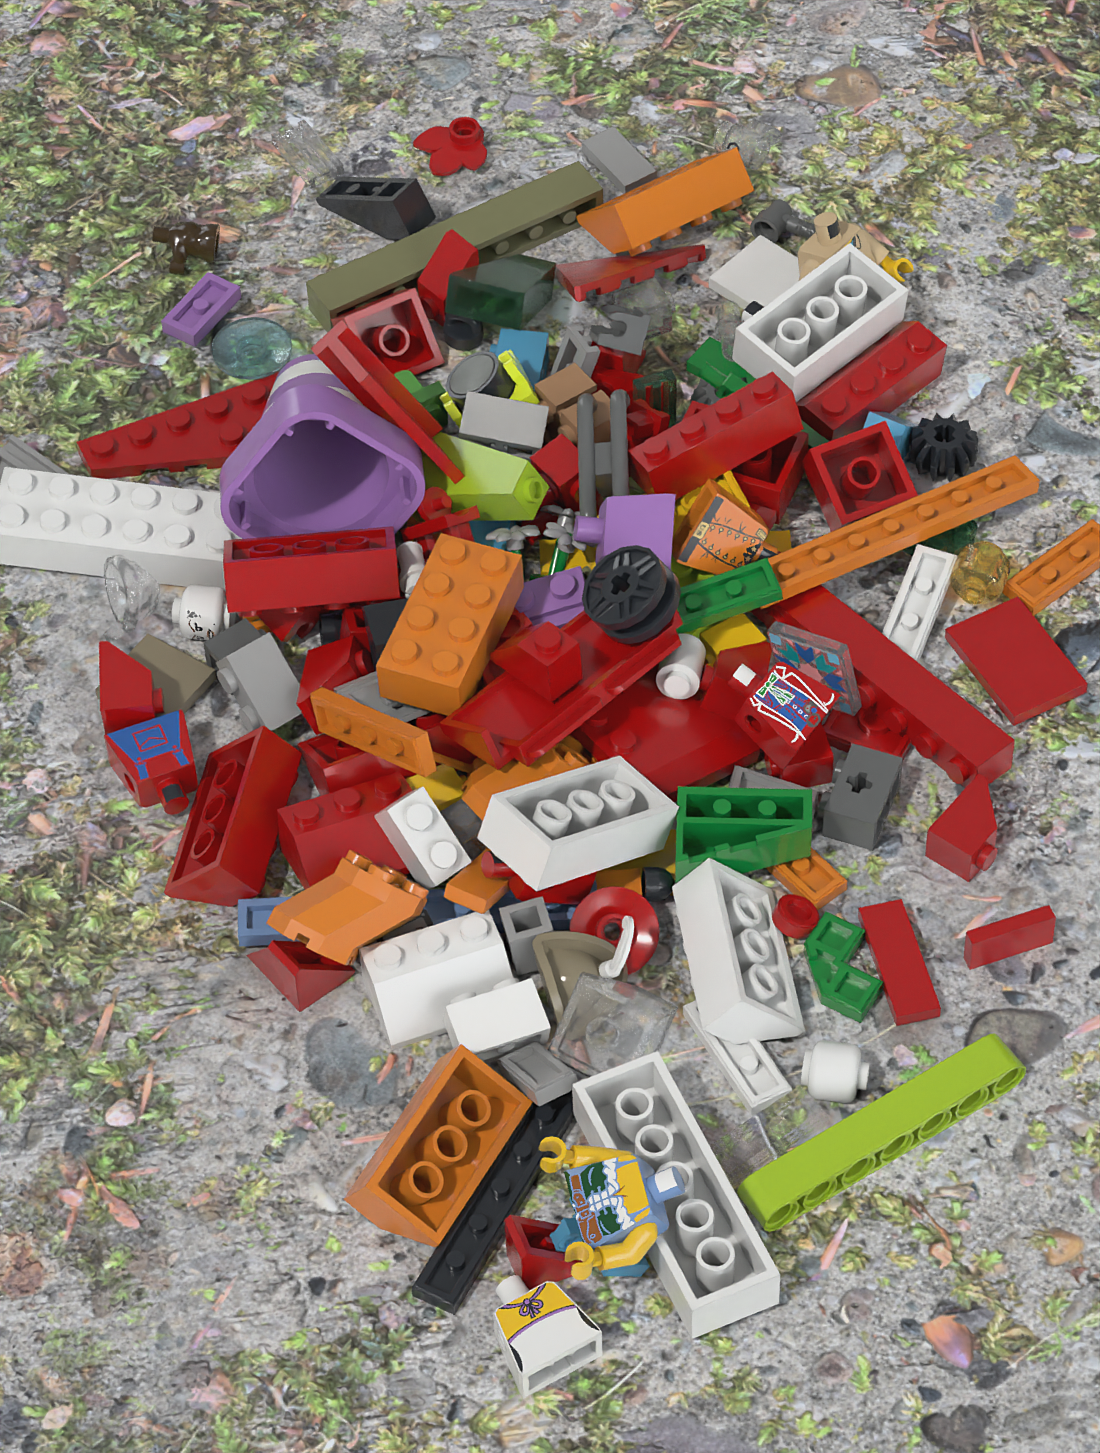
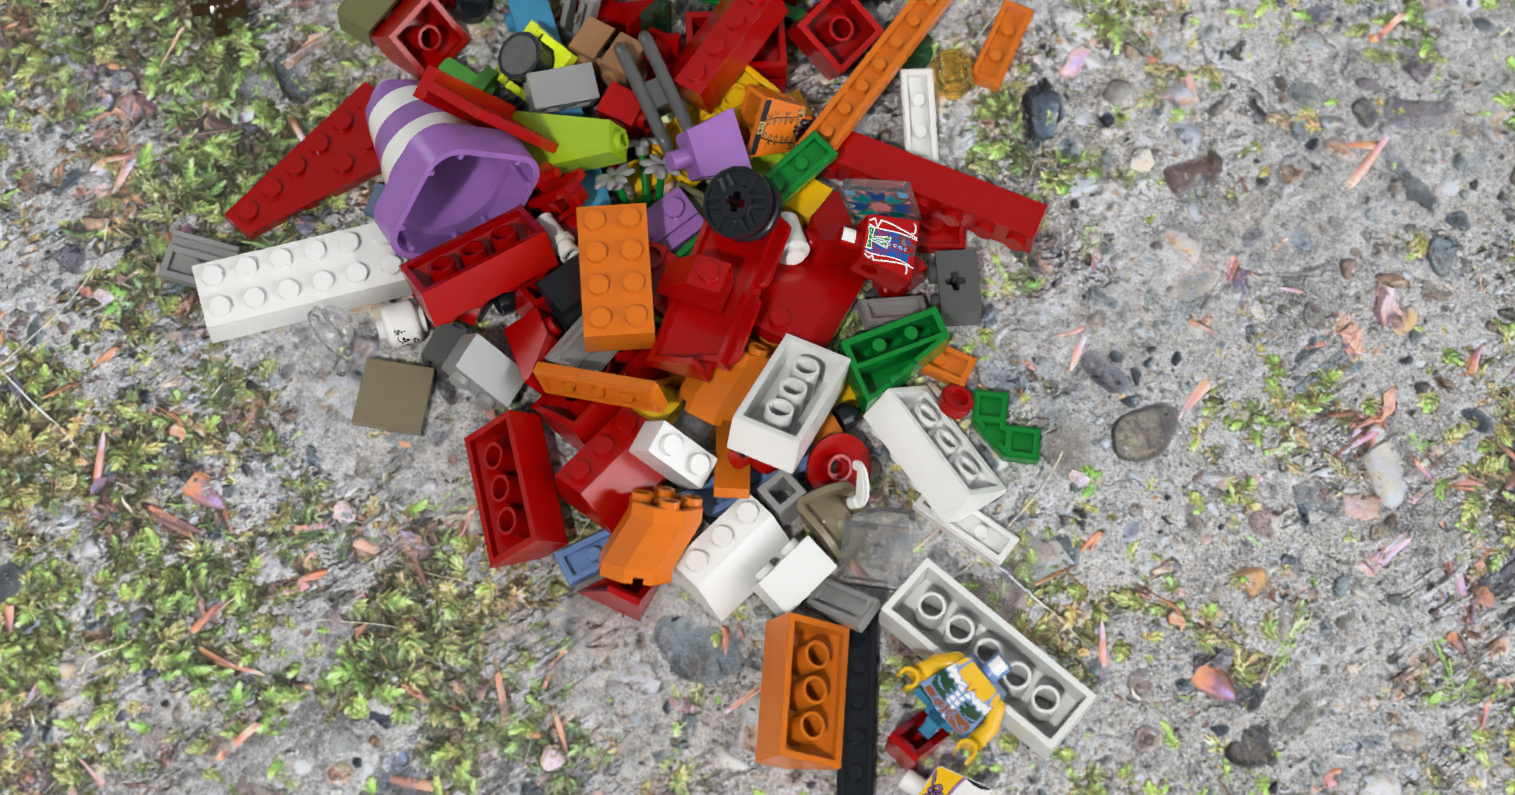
camera: 30 degrees left, 15 degrees up
red slope [99,641,165,735] -> none
red torso [104,709,198,815] -> none
medium lavender plate [161,272,241,347] -> none
clear light blue dish [212,317,292,380] -> none
lime beam [737,1033,1026,1232] -> none
white head [801,1040,870,1103] -> none
red tile [858,899,941,1026] -> none
red slope [925,773,998,882] -> none
red tile [945,596,1088,726] -> none
red tile [963,905,1056,970] -> none

